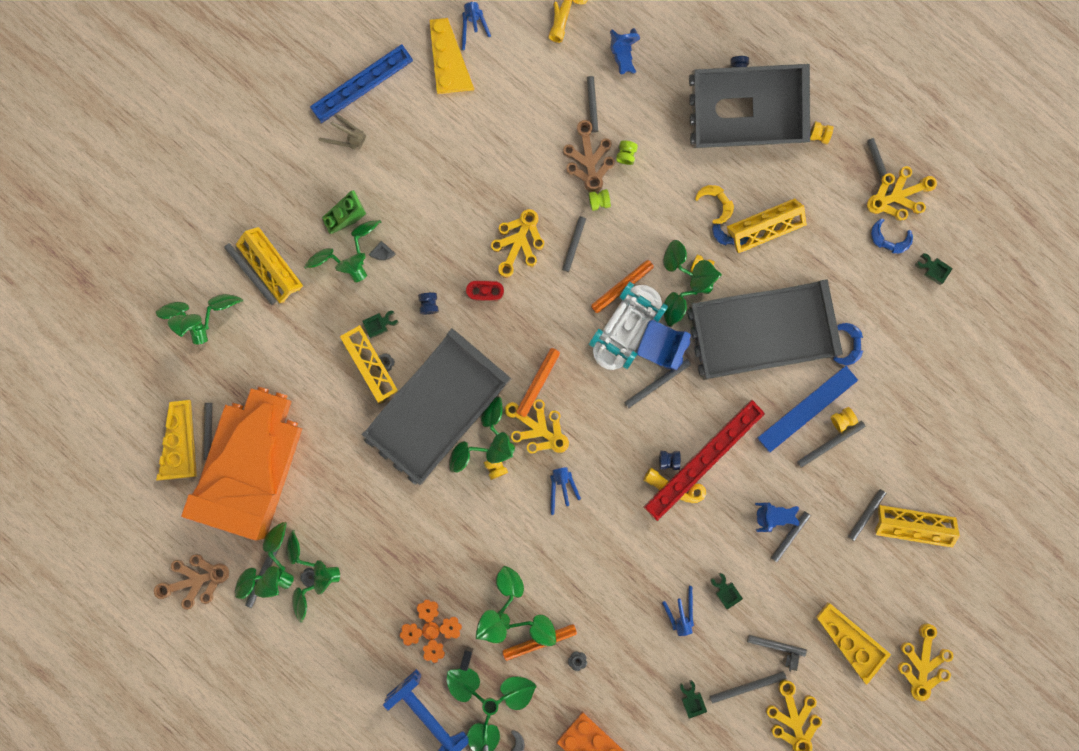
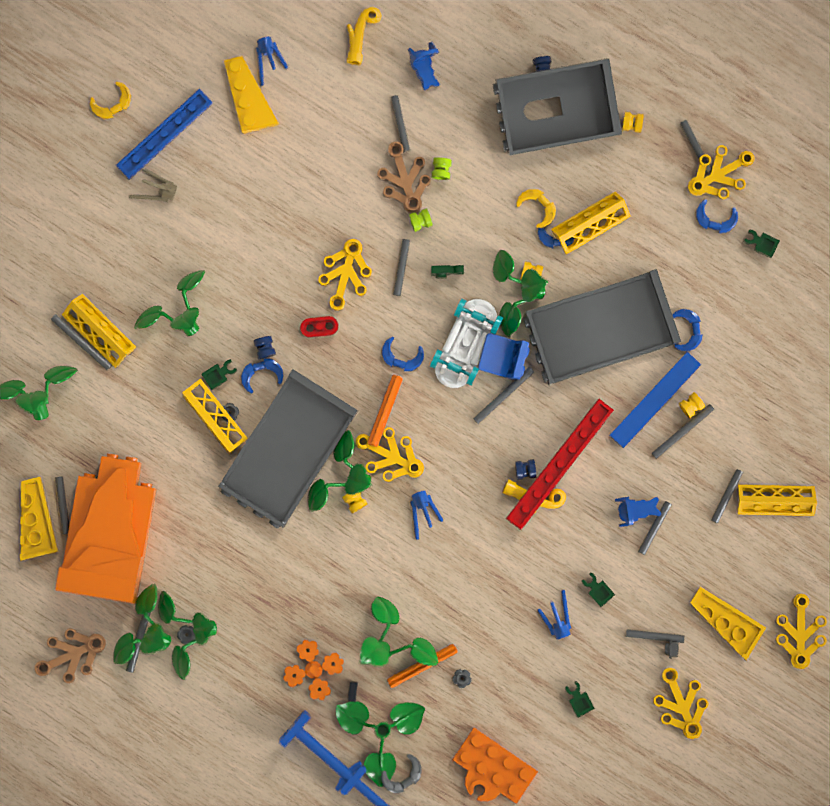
camera: 15 degrees left, 0 degrees up
bright green slope [322,190,366,234] -> none
dark grey tile [369,241,396,260] -> none
orange axle [591,260,654,313] -> none
dark grey bar [710,671,787,704] -> none
none -> yellow piece [90,82,131,119]
none -> blue piece [241,359,284,393]
none -> blue piece [382,337,424,372]
none -> dark green plate [431,265,464,279]

